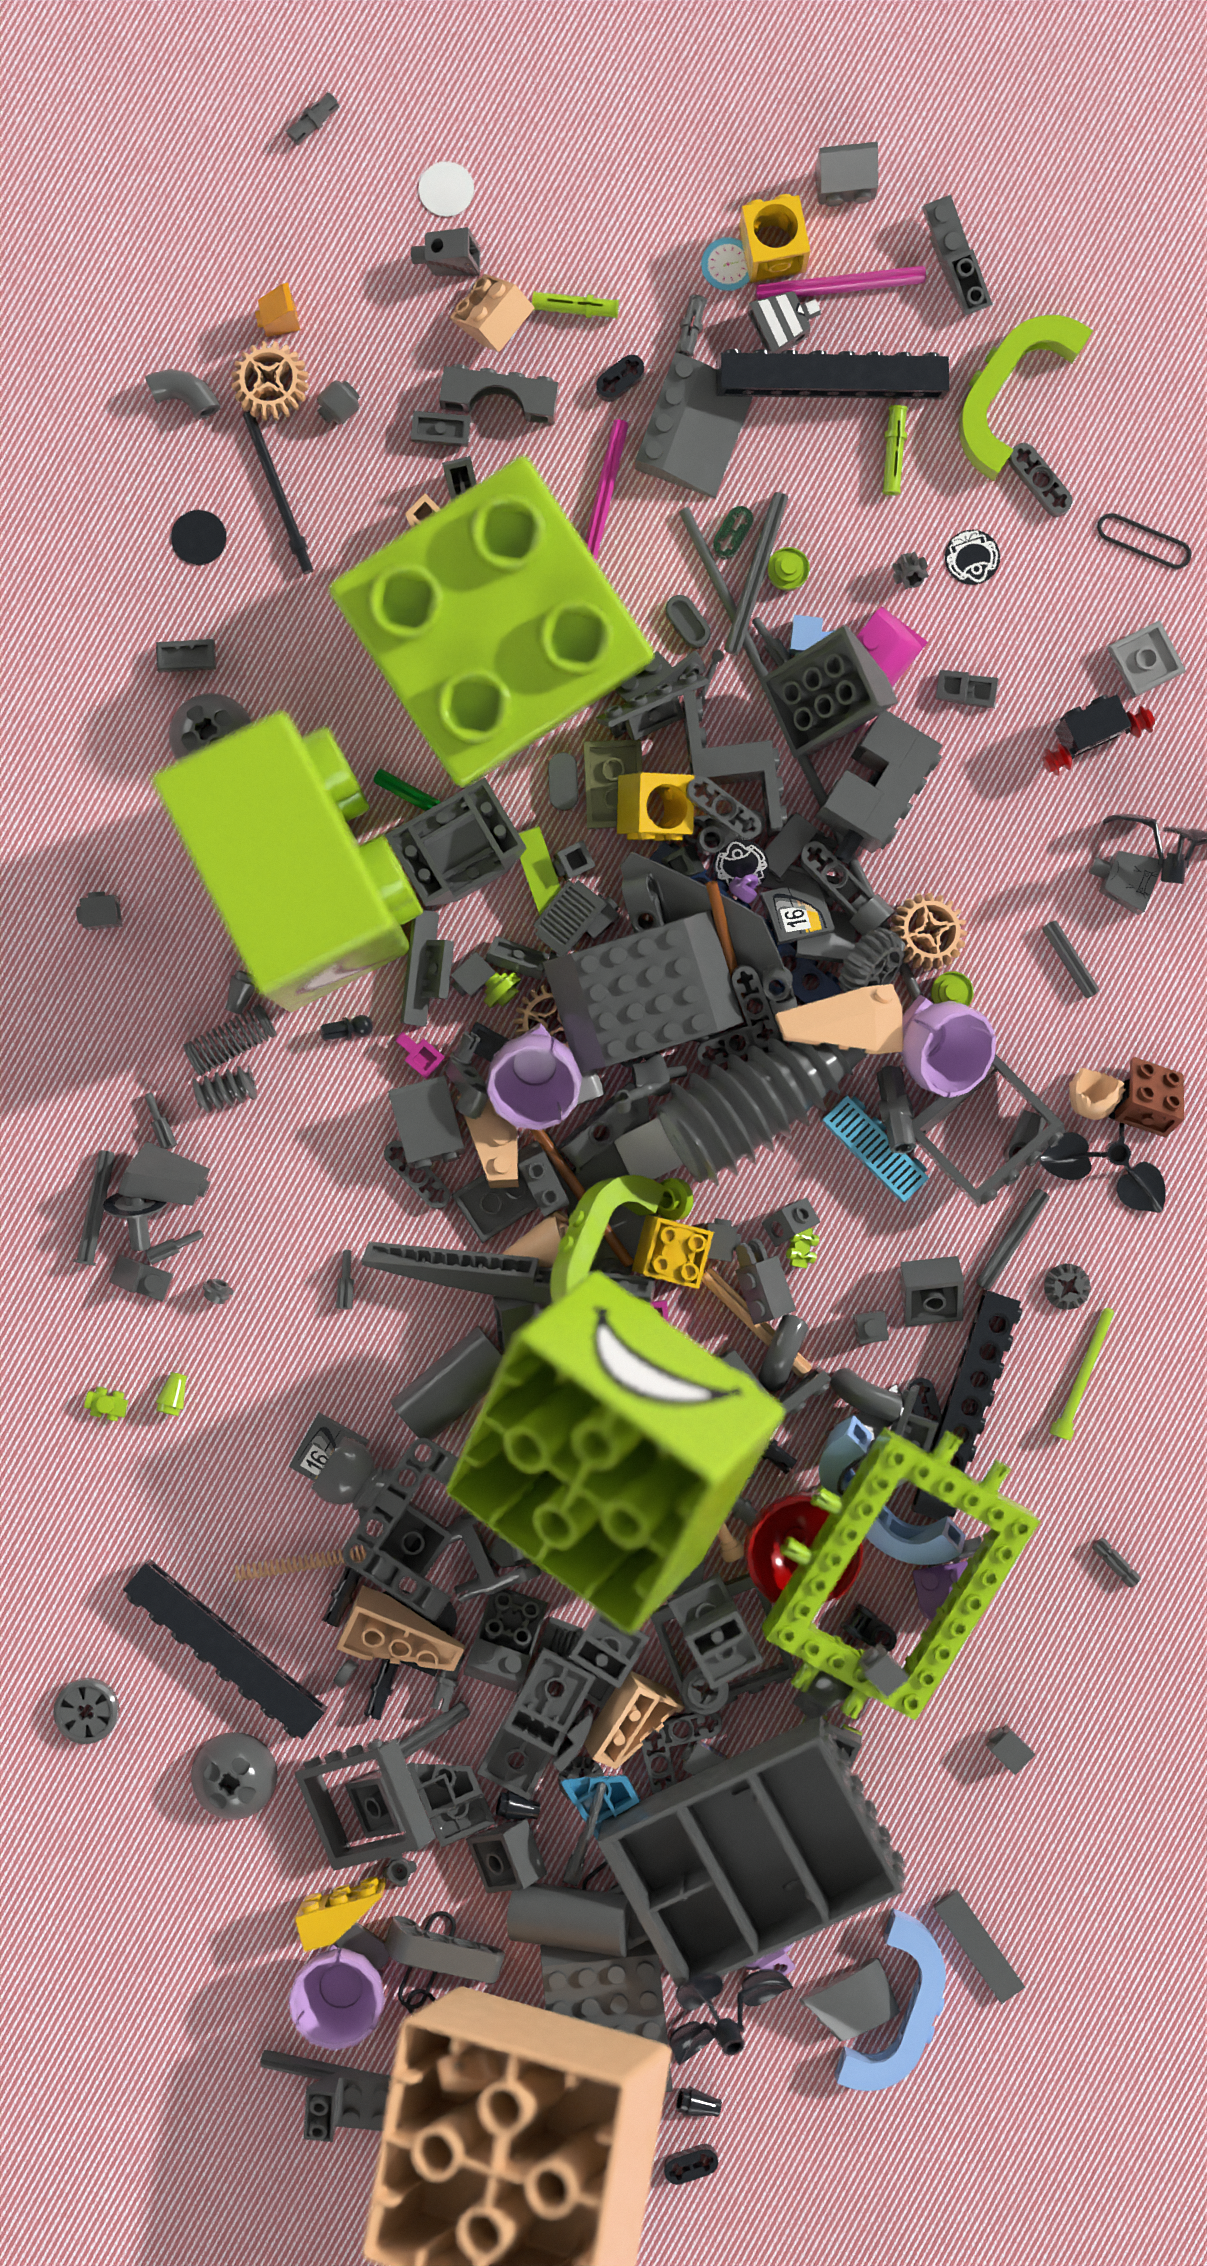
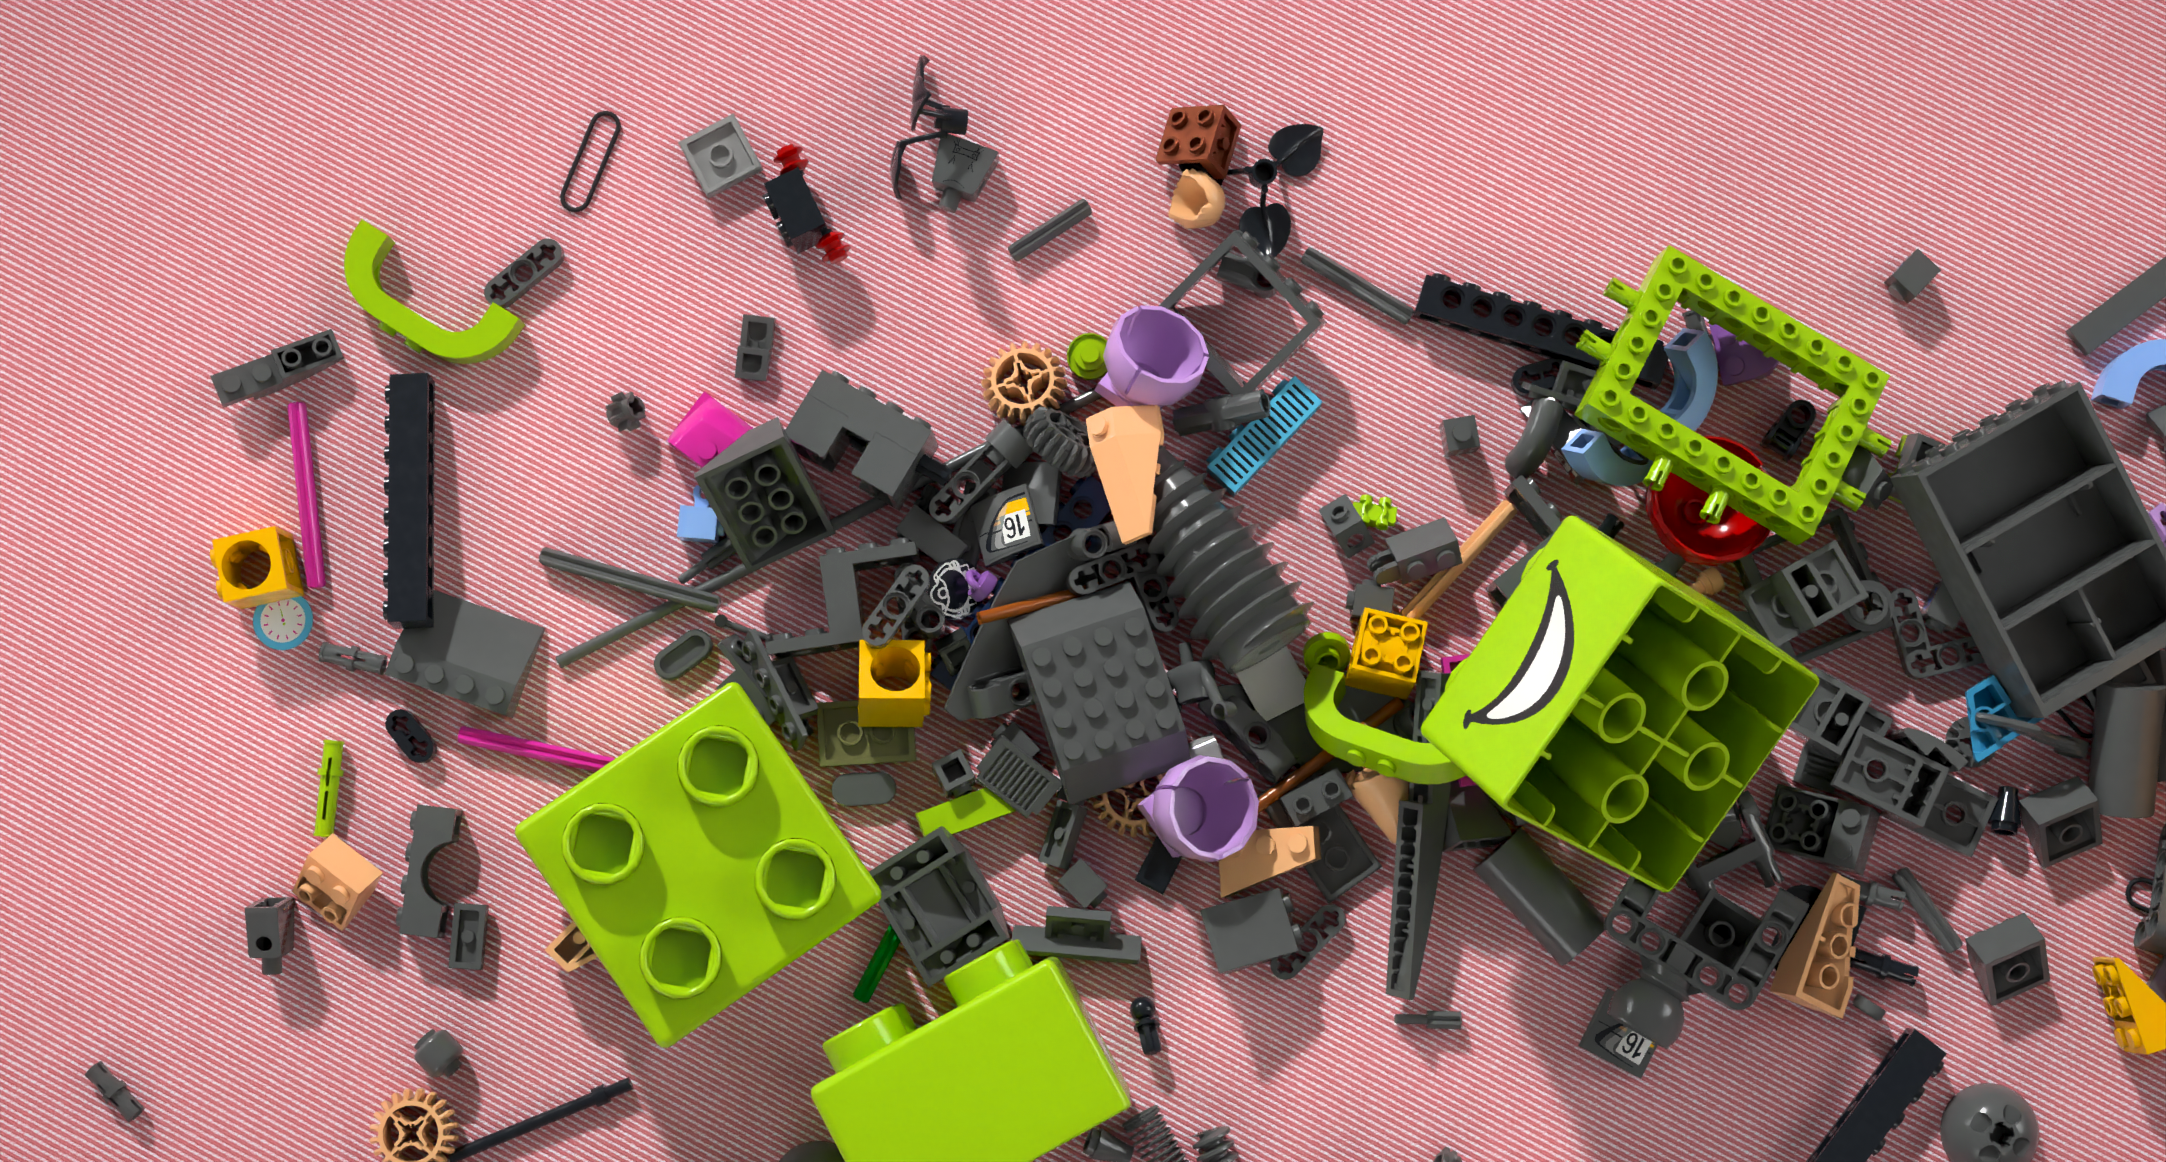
camera: 85 degrees left, 5 degrees down
light nougat piece [233,1546,366,1582] -> none
light orange slope [255,282,300,337] -> none
dark grey window [294,1738,436,1871] -> none
black pin [322,1566,362,1627] -> none
dark grey plate [382,1854,417,1887] -> none
dark pink plate [395,1032,445,1079] -> none
dark grey slope [407,1763,496,1848] -> none
white sticker [419,161,474,216] -> none
dark grey slope [442,456,477,501] -> none
dark grey beam [444,1031,489,1119] -> none
lime plate [483,972,521,1009] -> none
light nougat wedge [583,1671,685,1769] -> none
clear green beam [713,506,753,560] -> none
dark grey torso [748,291,821,353] -> none
dark grey cylinder [758,1315,808,1391] -> none
lime plate [767,547,810,591] -> none
slope [815,141,878,207] -> none
dark grey brick [858,1643,909,1698] -> none
lime pin [882,405,907,496] -> none
dark grey slope [900,1256,964,1327] -> none
black sticker [945,530,1000,585] -> none
dark grey gear [1044,1264,1091,1310] -> none
lime piece [1049,1307,1114,1442] -> none
dark grey axle [1092,1538,1141,1588] -> none

